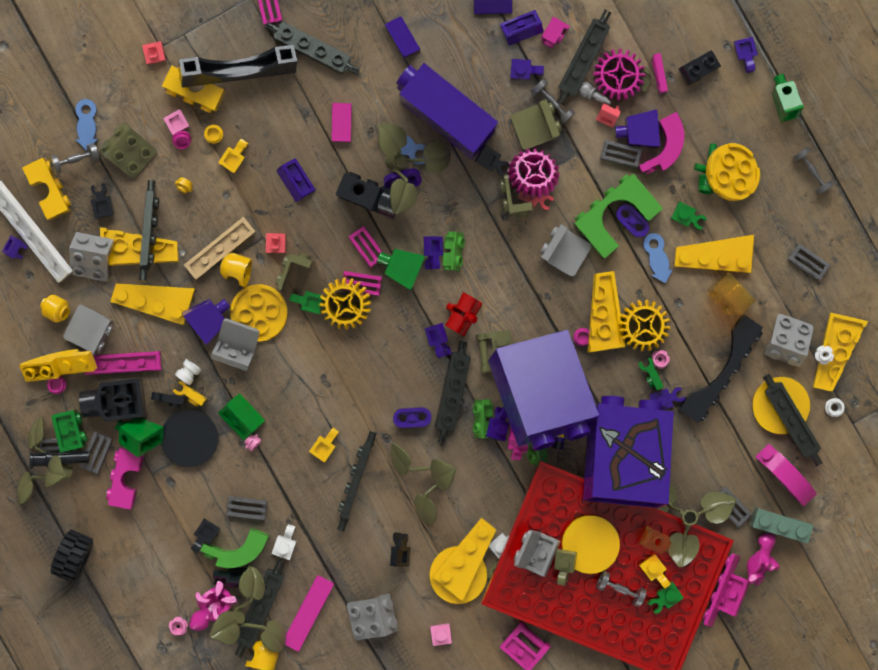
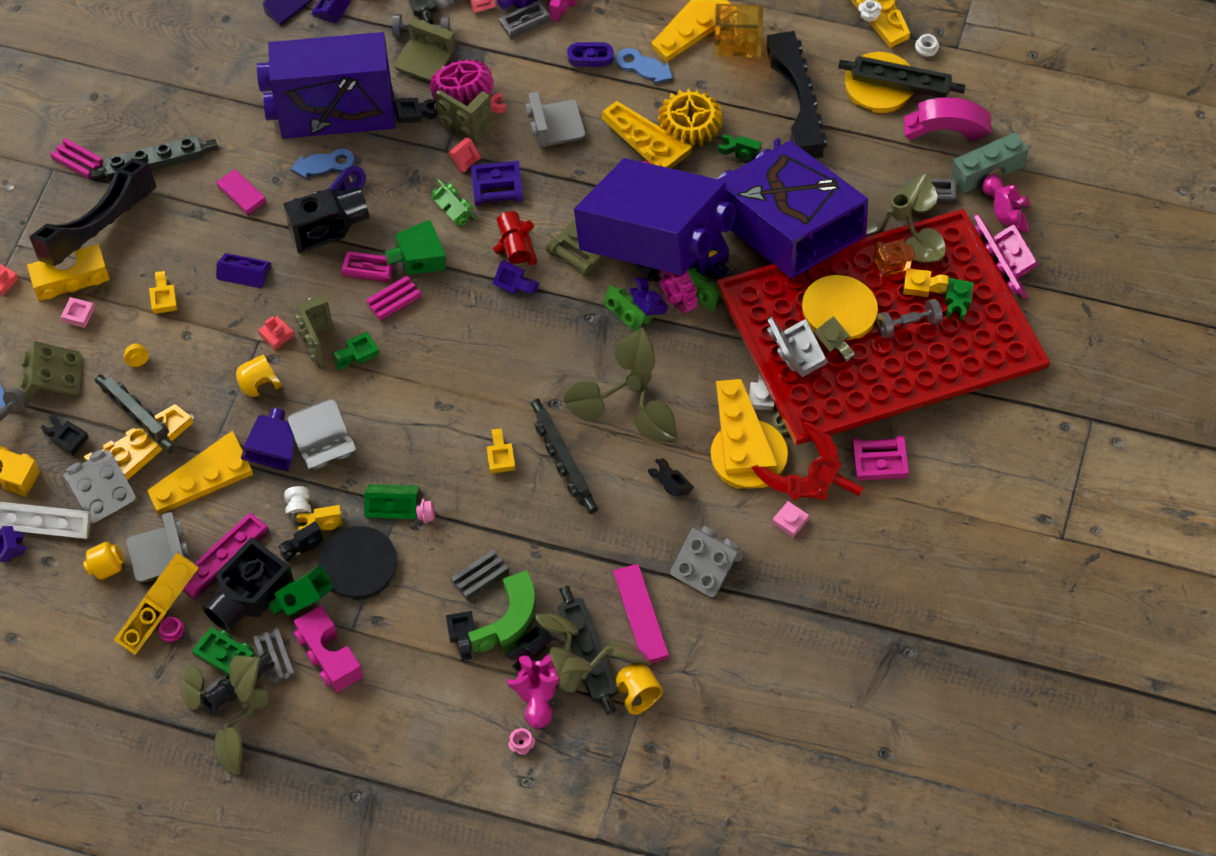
camera: 40 degrees left, 30 degrees down
black tyre [51,529,93,583] -> none
dark pink plate [172,131,191,150] -> none
tan plate [184,217,256,280] -> none
yellow plate [204,124,223,144] -> none
yellow tile [230,284,288,342] -> none
white plate [272,524,296,560] -> none
yellow gear [319,277,372,330] -> none
olive plant [377,123,451,214] -> none
dark purple slope [385,17,421,59] -> none
dark purple plate [393,407,431,428] -> none
dark purple plate [423,236,443,270] -> none
pearl dark grey plate [435,341,471,443] -> none
dark purple plate [510,59,544,80] -> none
bright green arch [573,174,663,259] -> none
bright pink plate [651,350,670,369] -> none
green plate [670,201,707,230] -> none
light grey bracket [763,314,814,367] -> none
none -> coral tile [448,138,481,173]
none -> dark purple plate [471,161,523,206]
none -> red bar [752,421,863,500]

